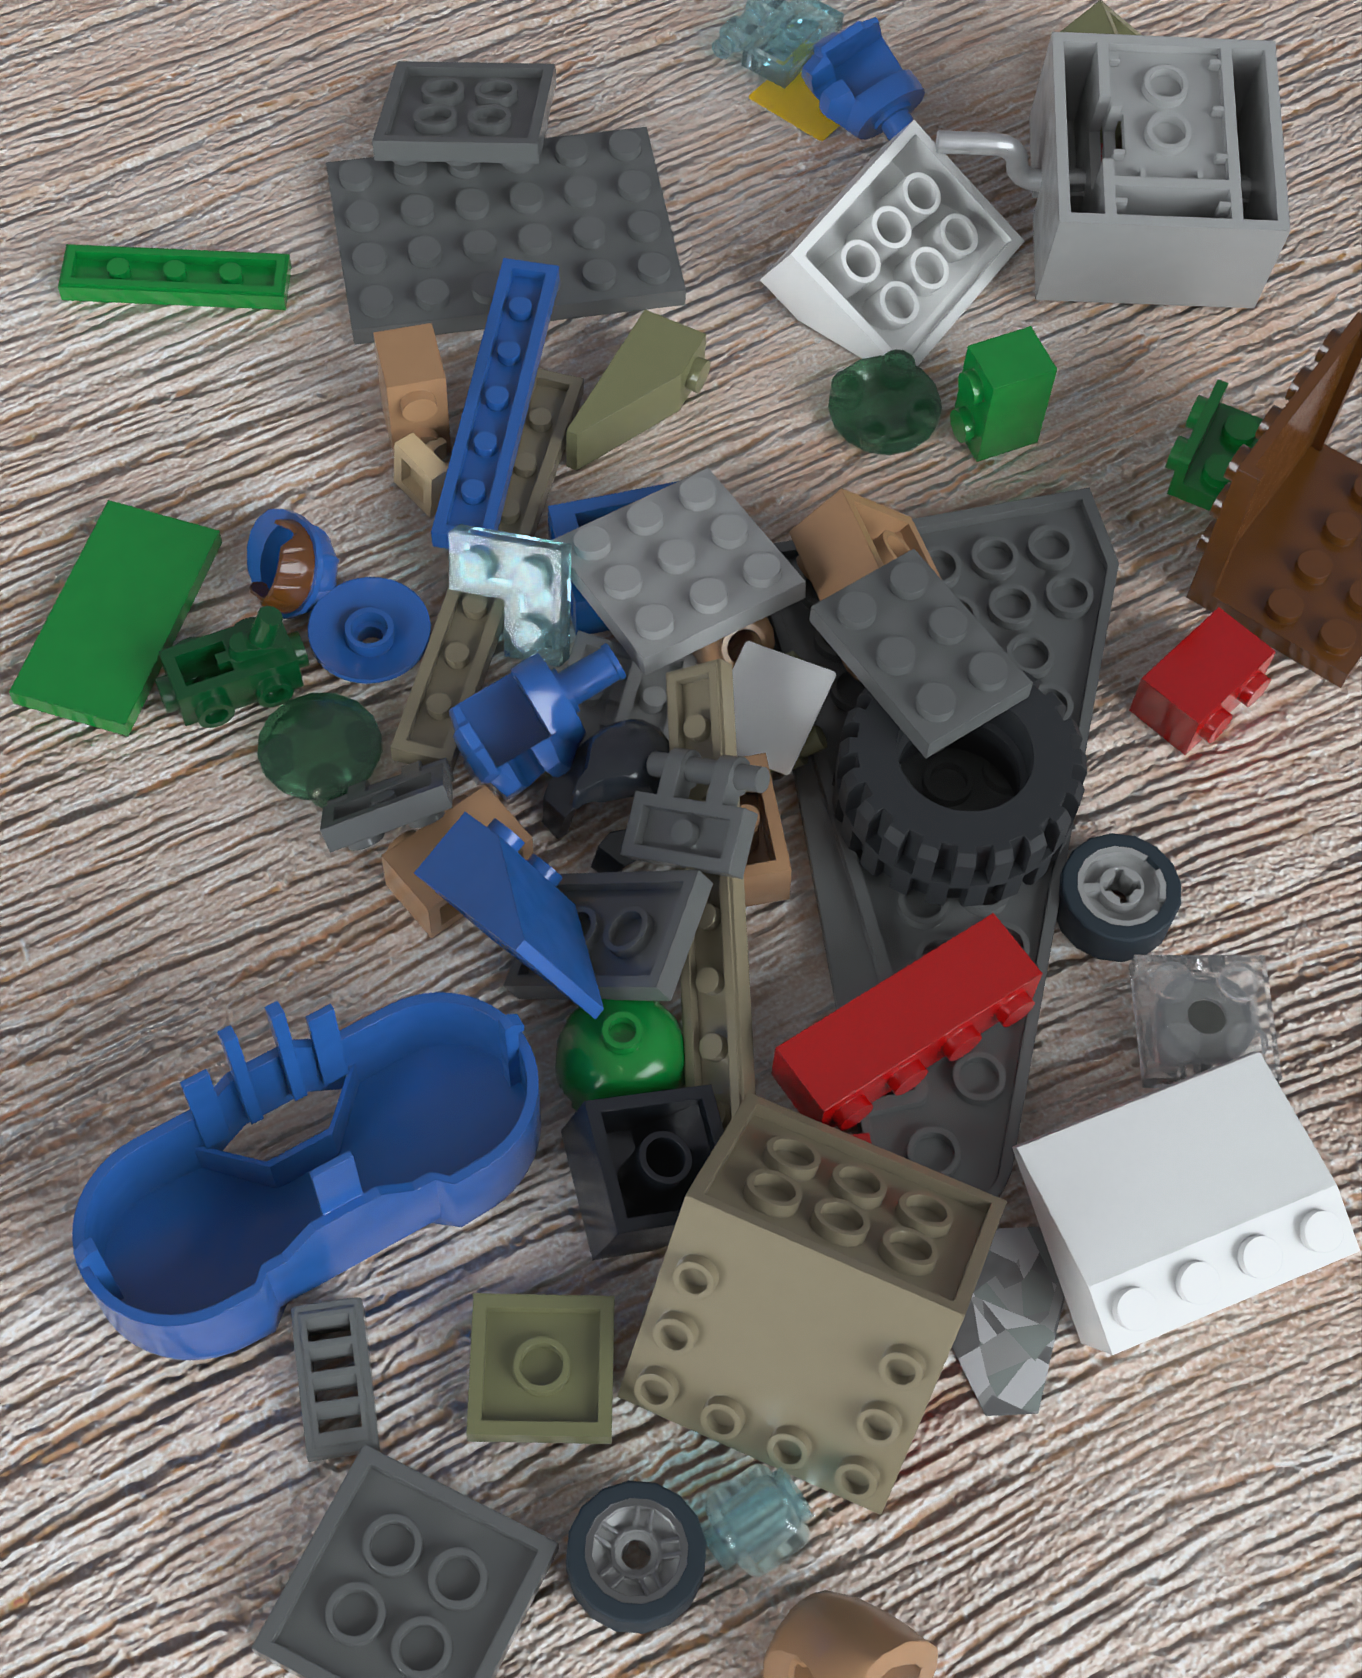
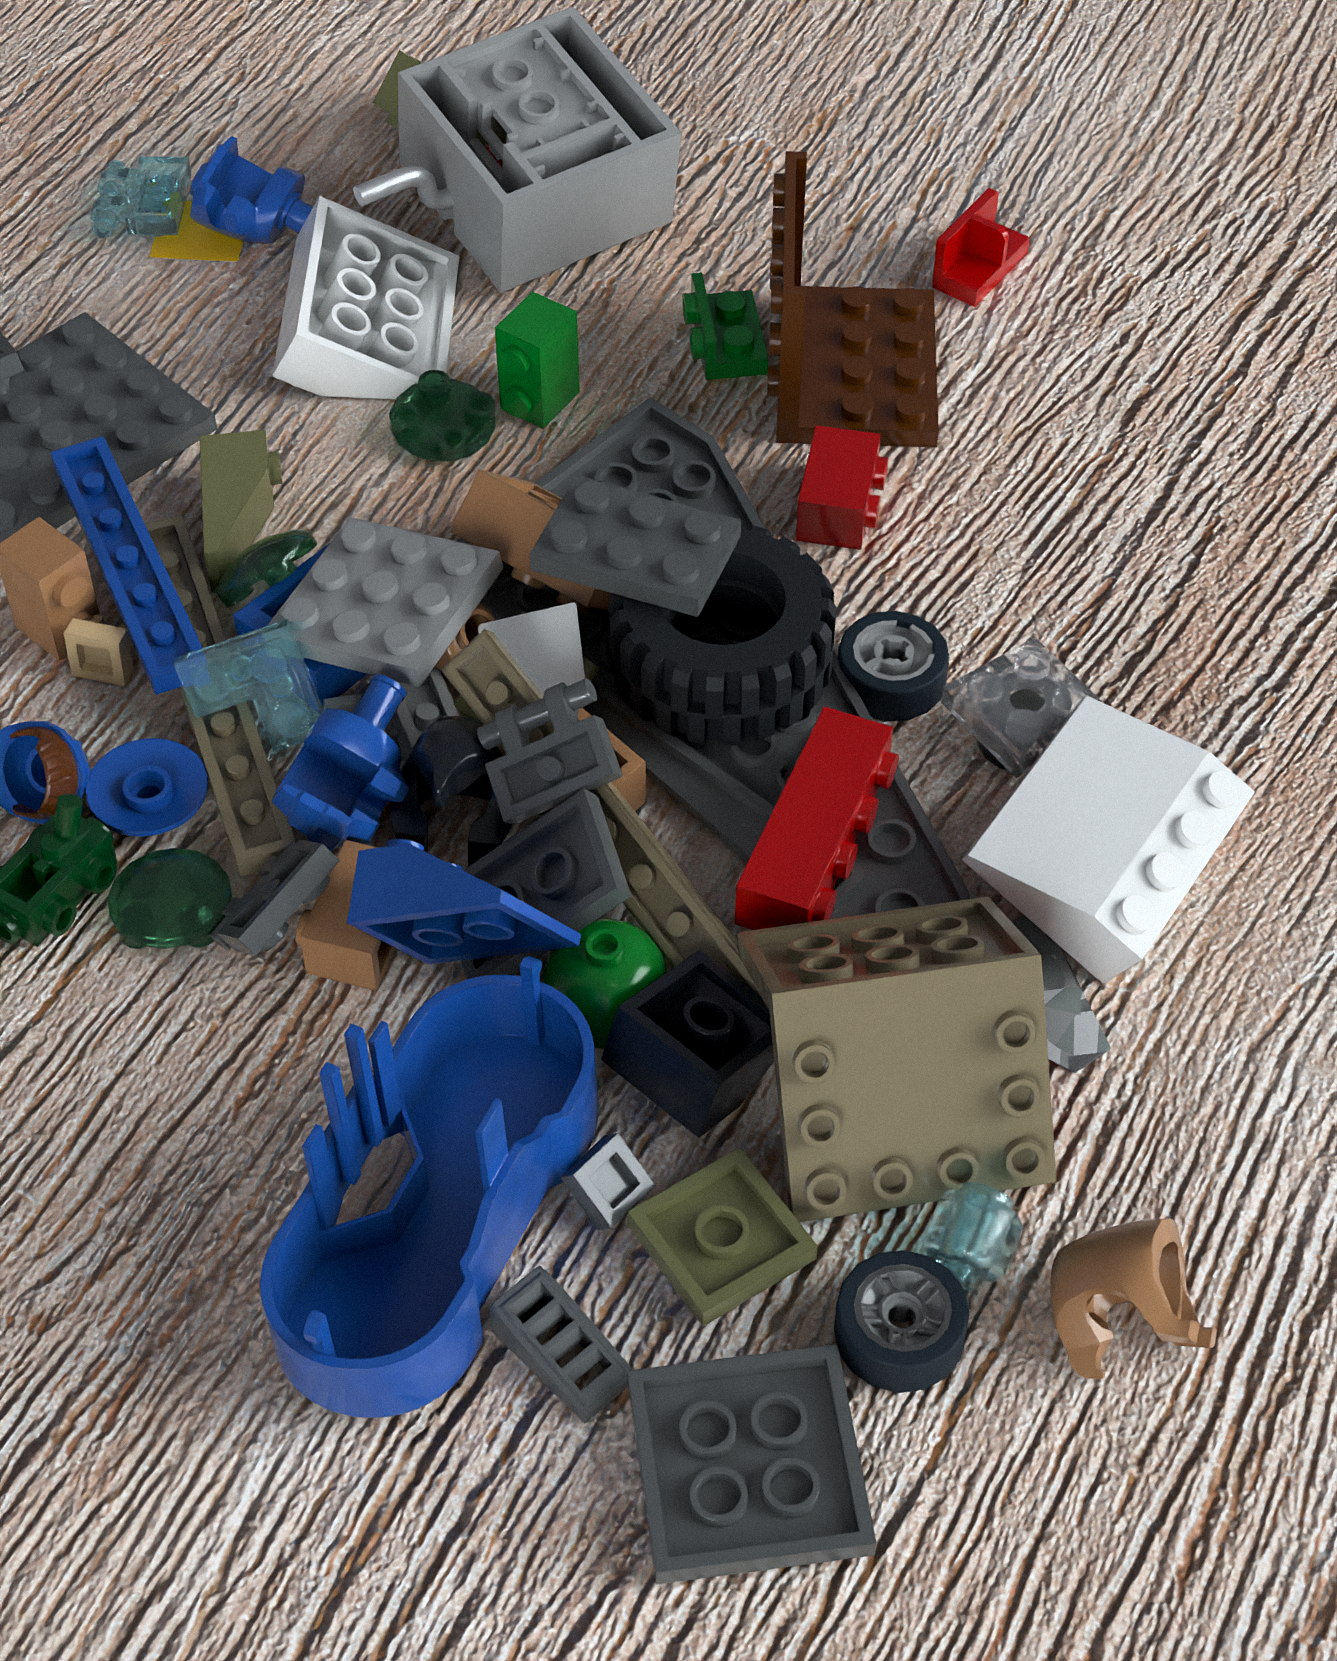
camera: 30 degrees left, 10 degrees down
none -> clear green dish [214,528,318,608]
none -> plate [560,1133,656,1230]

